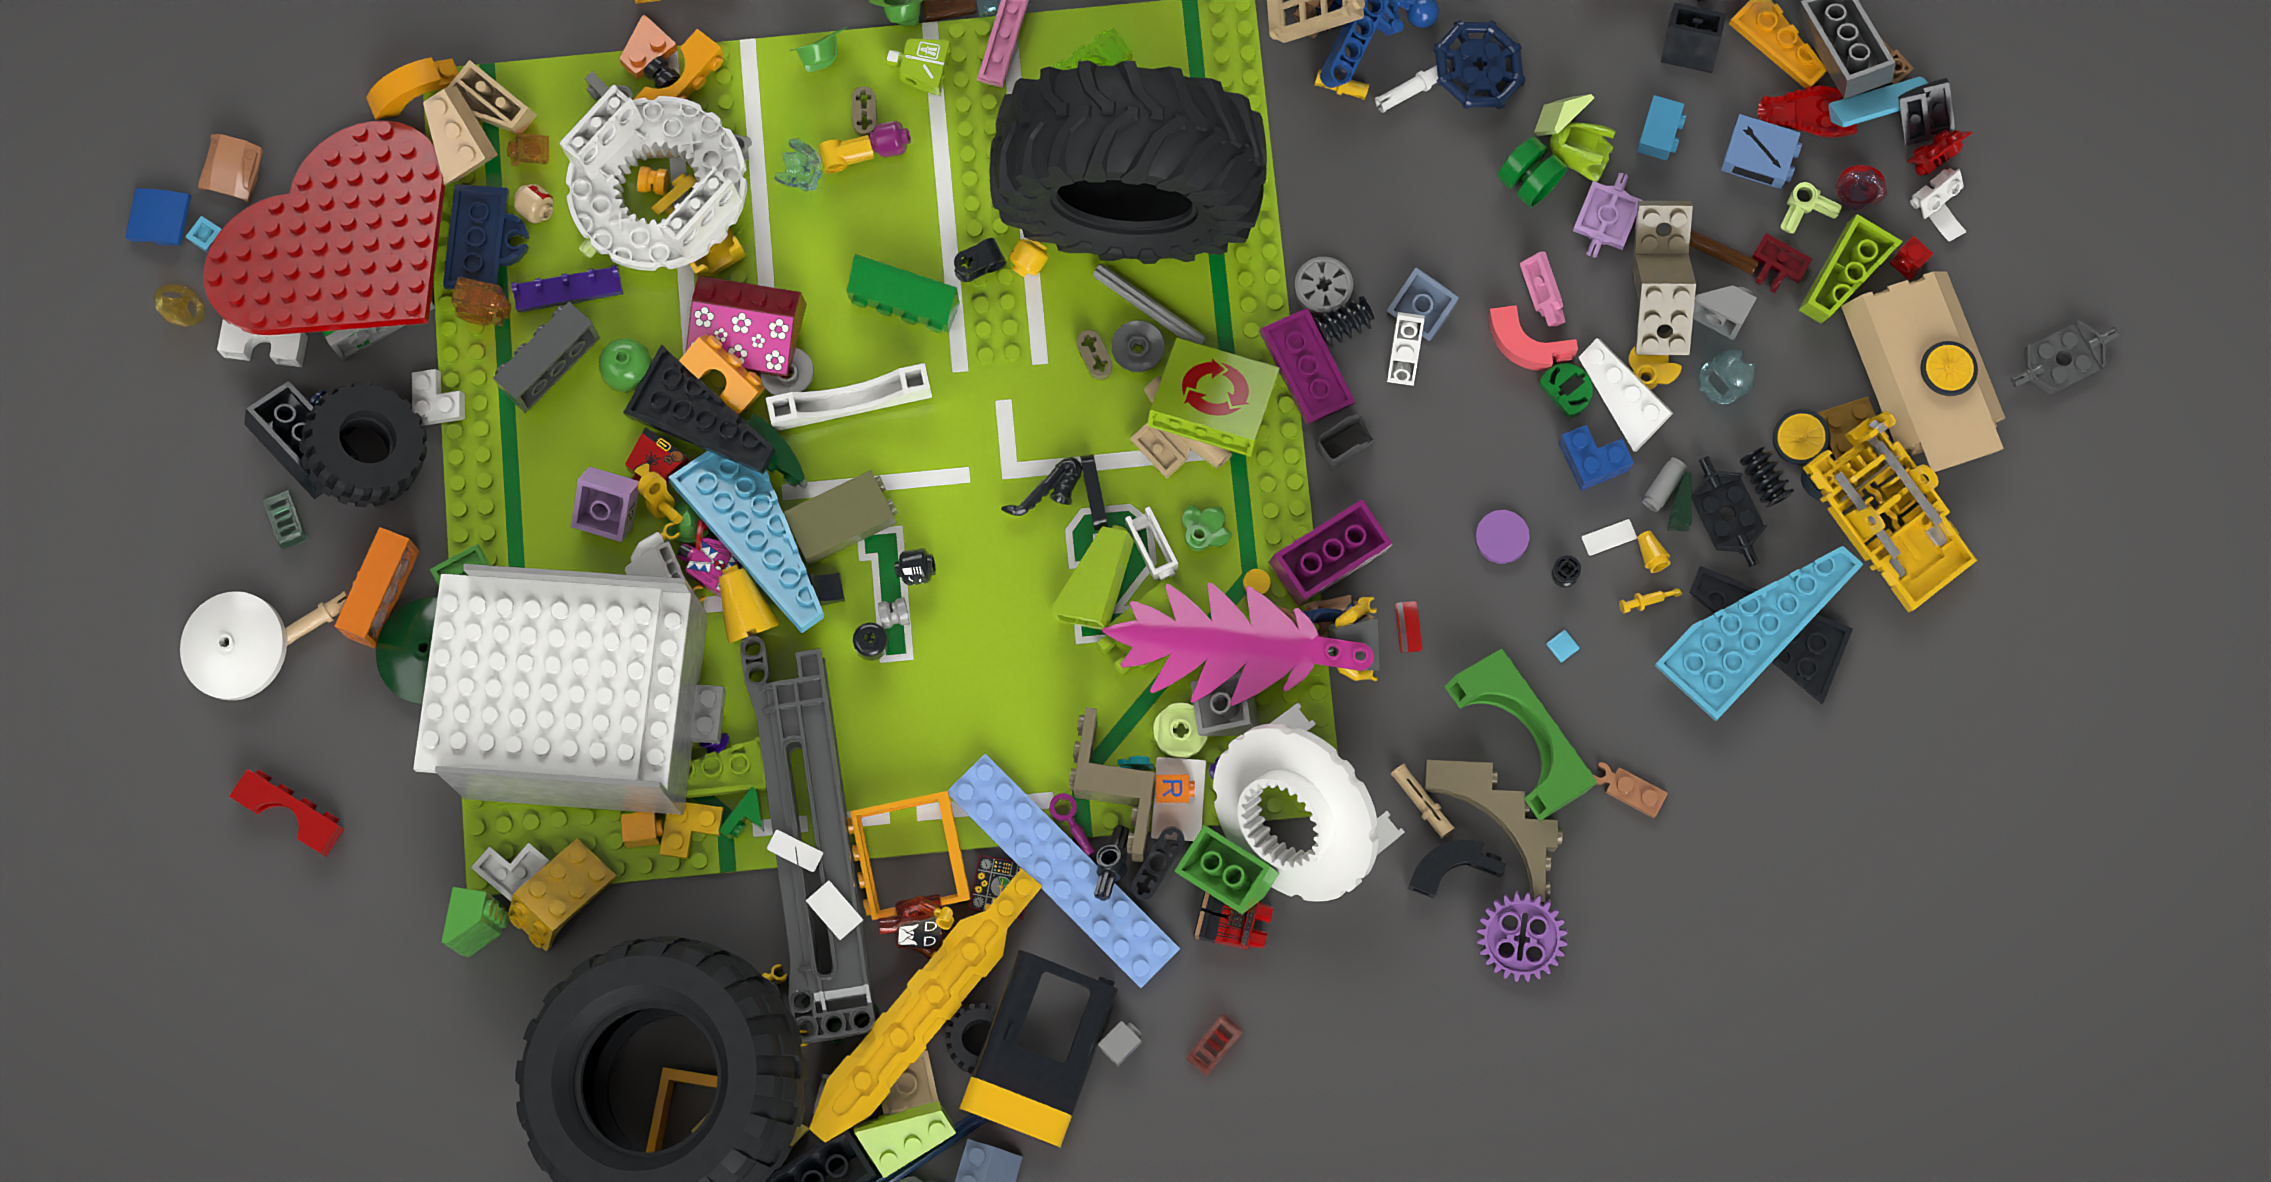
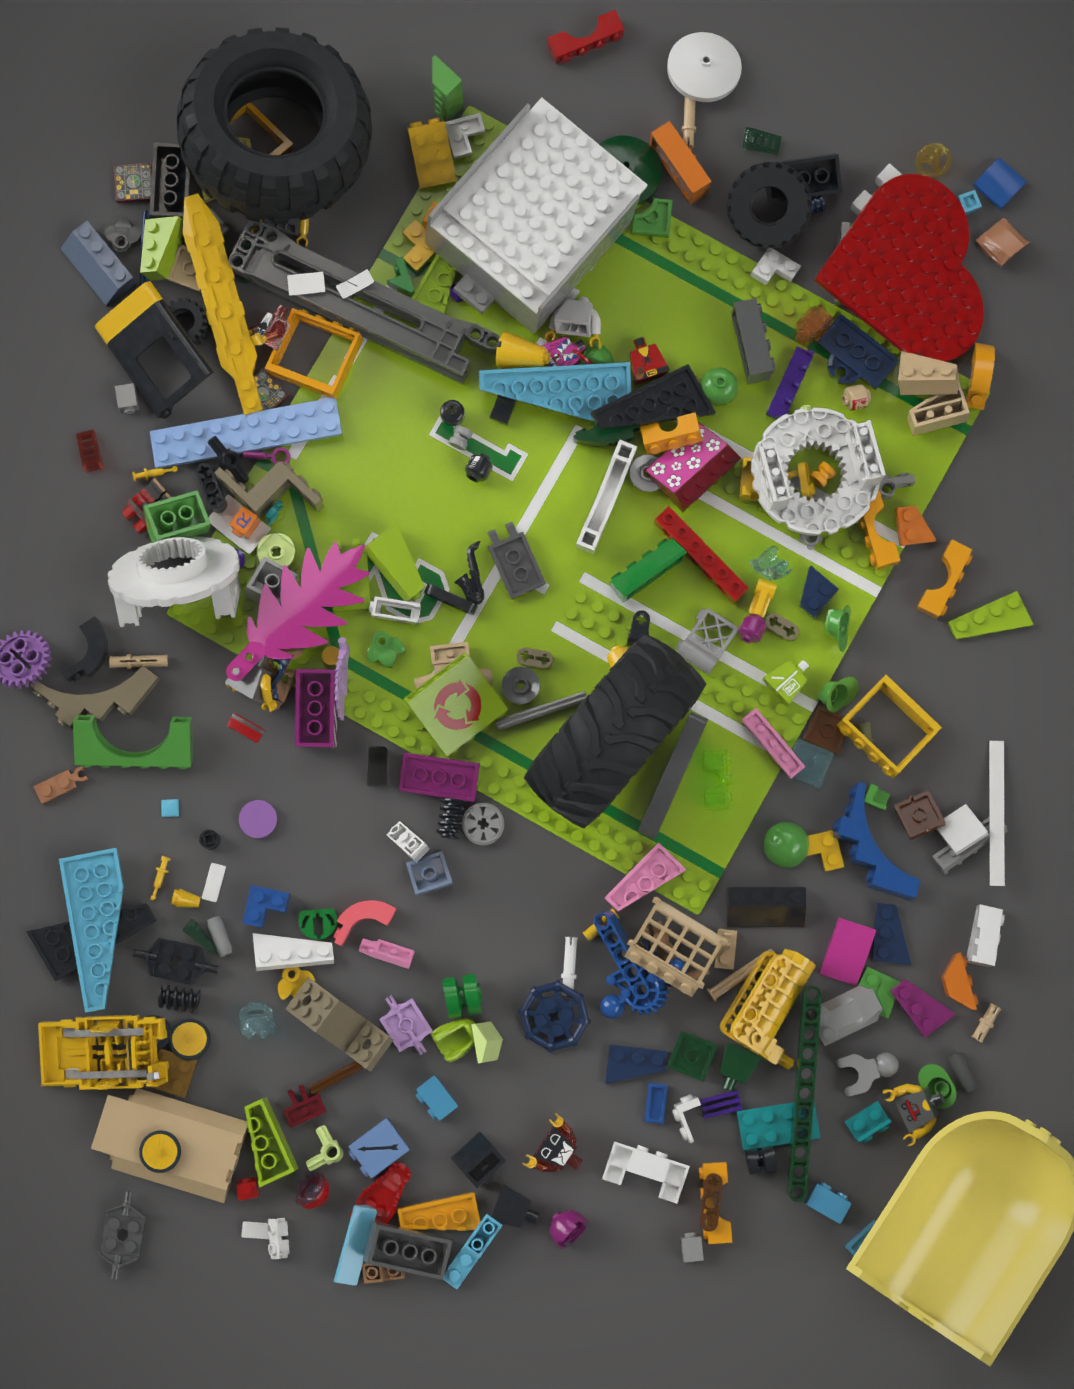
camera: 120 degrees right, 5 degrees up
clear orange bracket [507,133,549,167] -> none
lavender brick [571,467,639,542] -> none
yellow piece [638,472,683,524] -> none
black wheel [643,56,680,89] -> none
olive brick [783,470,898,566] -> none
light grey slope [1693,285,1757,340] -> none
black slope [1898,78,1955,146] -> none
red hinge [1906,130,1972,176] -> none
none -> yellow piece [132,466,178,481]
none -> lavender animal [334,637,349,720]
none -> dark grey tile [488,522,546,599]
none -> bright pink wing [604,843,686,911]
none -> red brick [654,506,749,605]
none -> light grey piece [675,608,739,675]
none -> dark blue wing [799,566,839,619]

